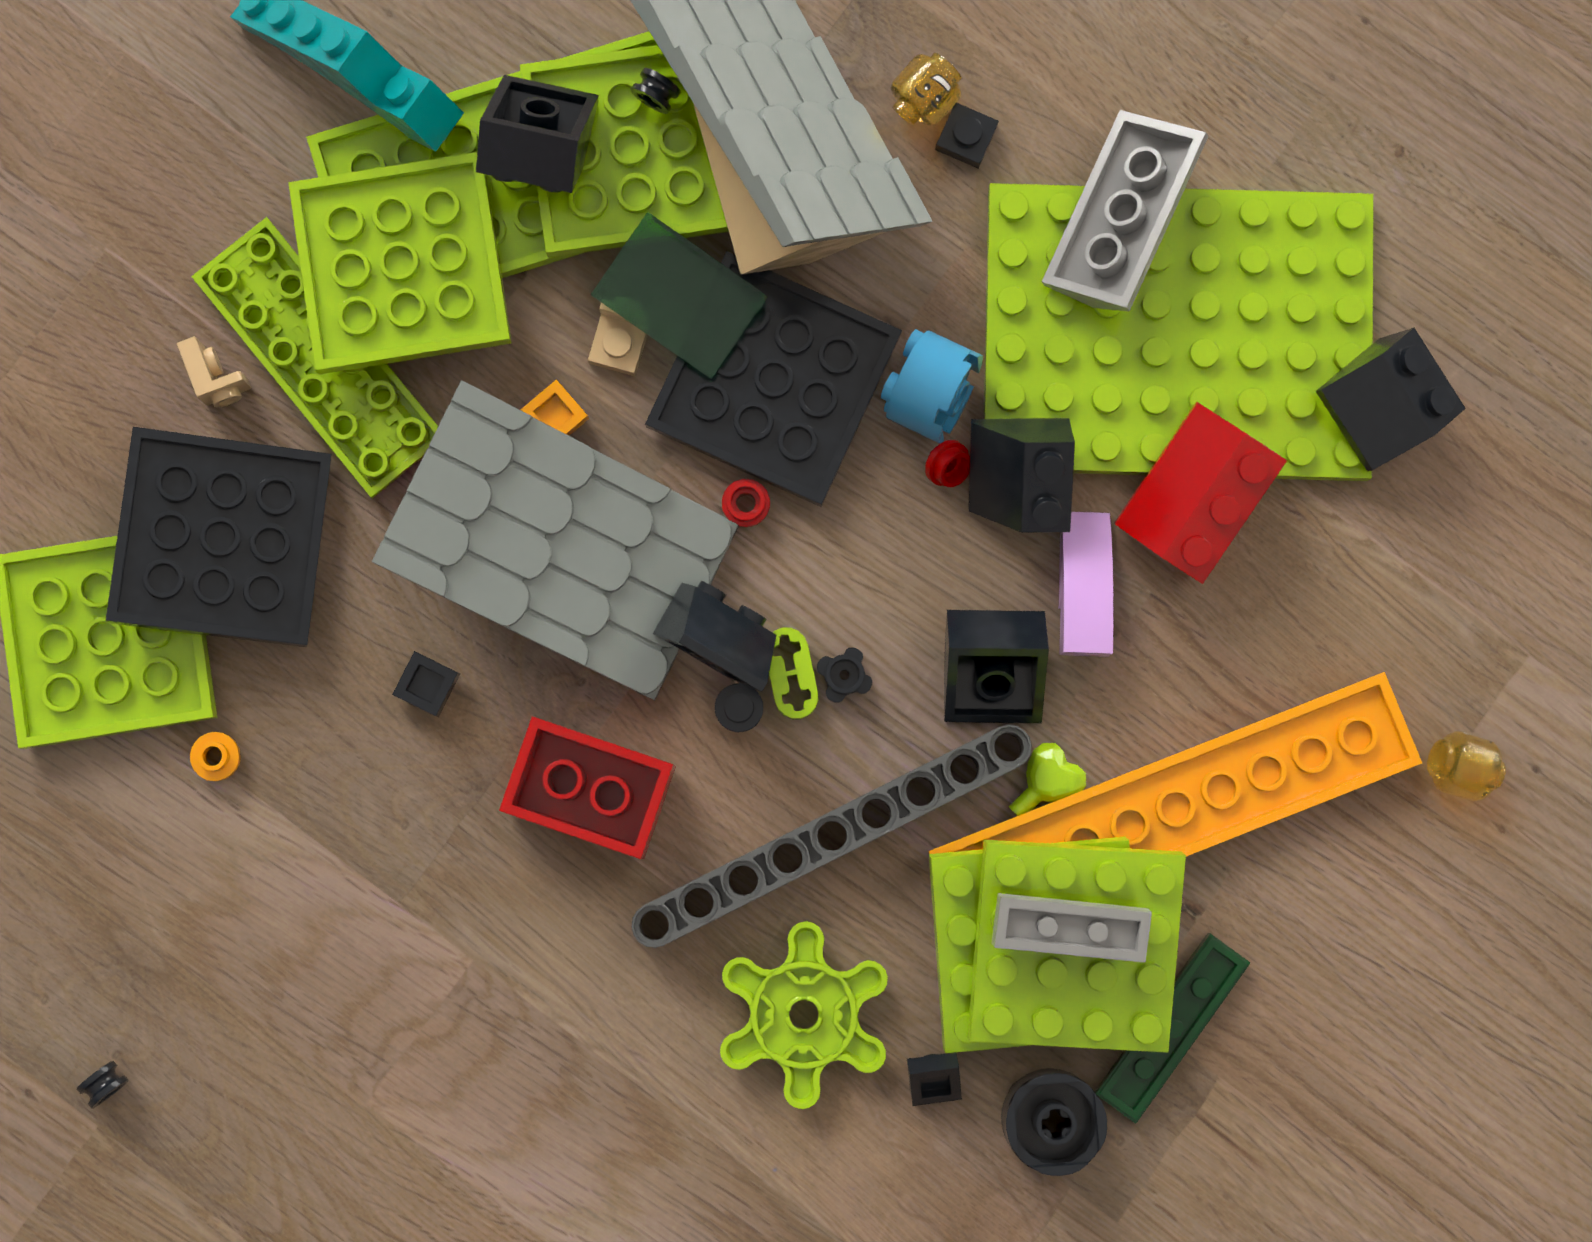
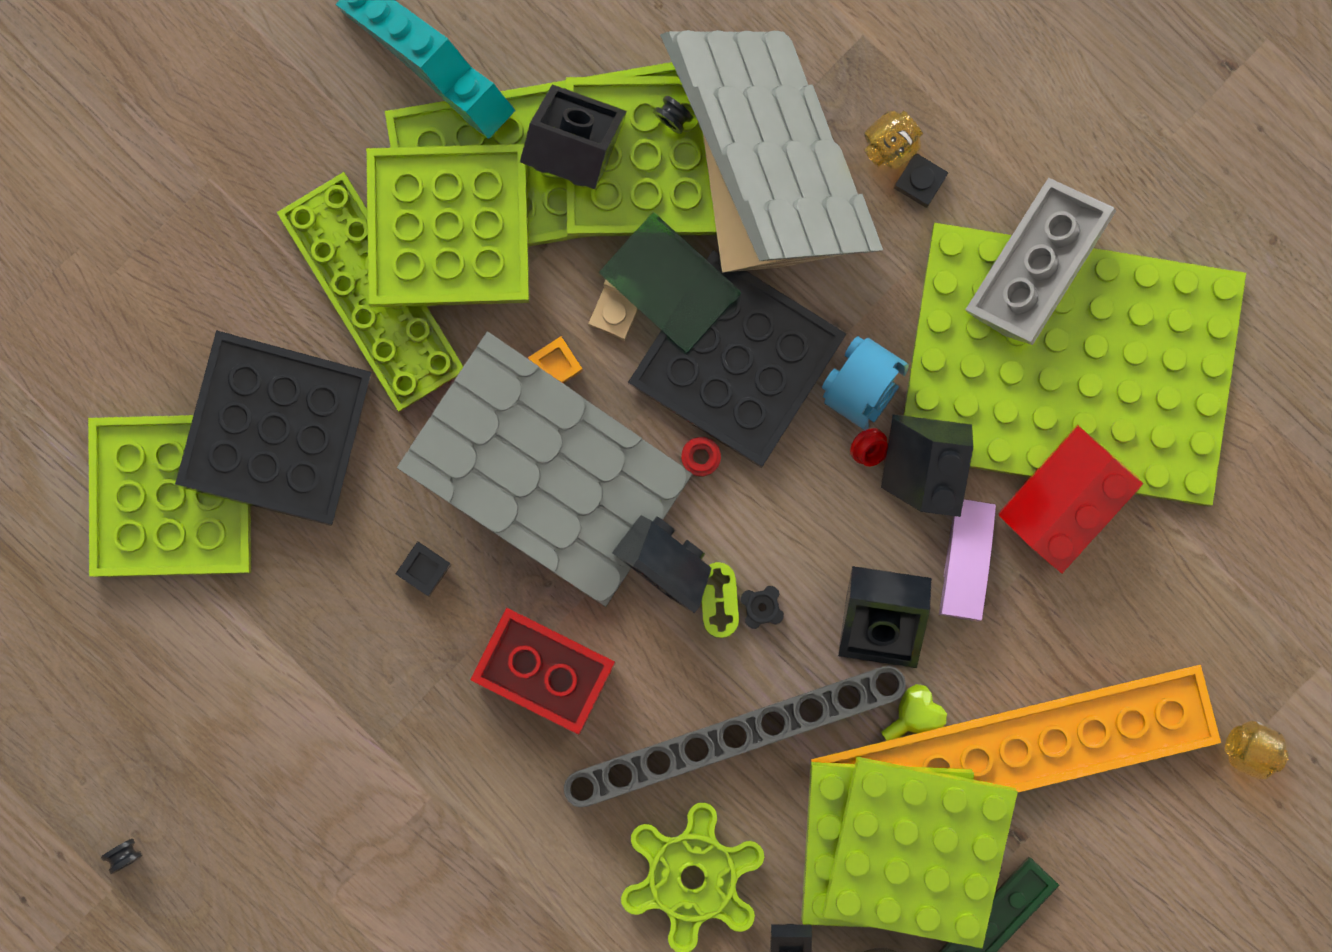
camera: 10 degrees right, 0 degrees up
tan bracket [177,336,251,407] -> none
light orange plate [190,732,241,781] -> none
black plate [715,683,763,733] -> none
light grey plate [992,893,1152,963] -> none
black slope [1316,327,1466,471] -> none

